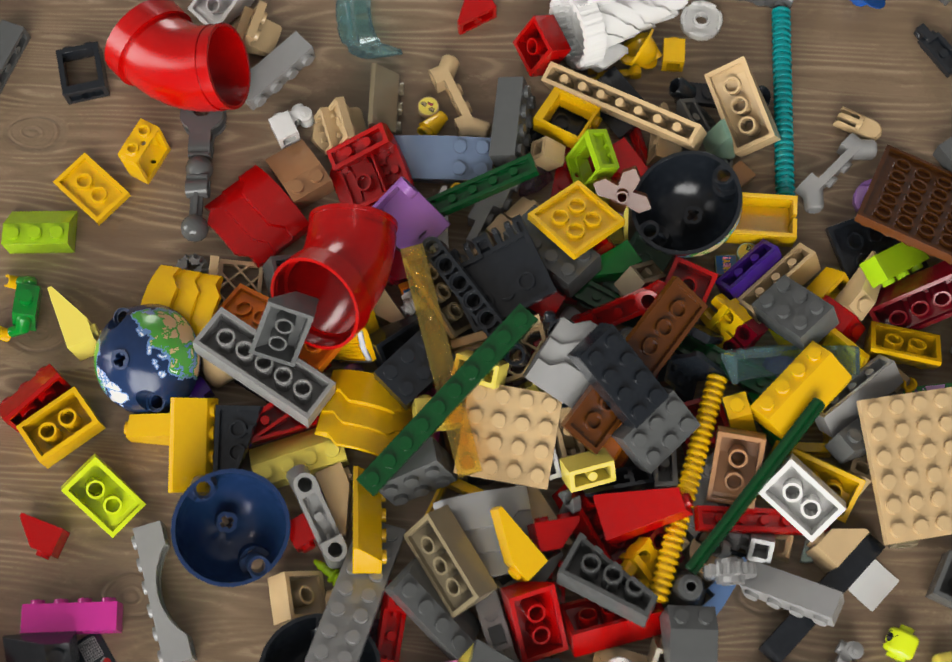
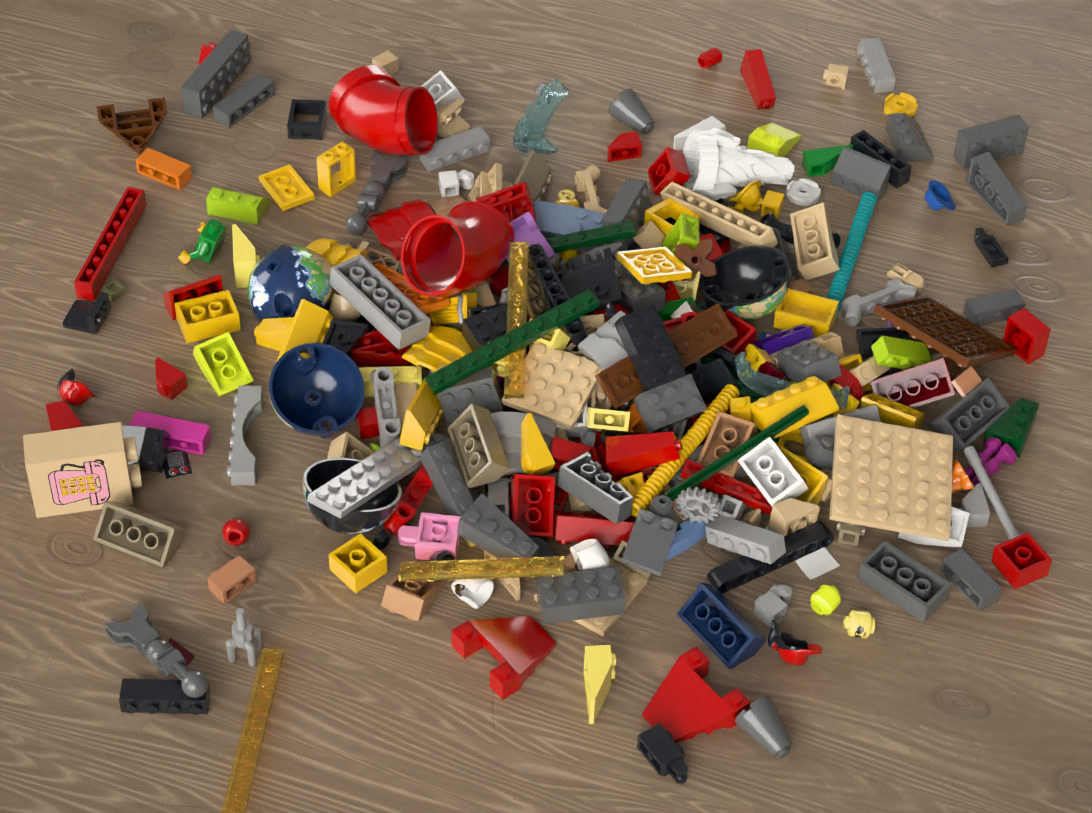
camera: 10 degrees right, 25 degrees down
dark grey slope [248,291,319,367] -> none
sand green slope [703,119,735,159] -> none

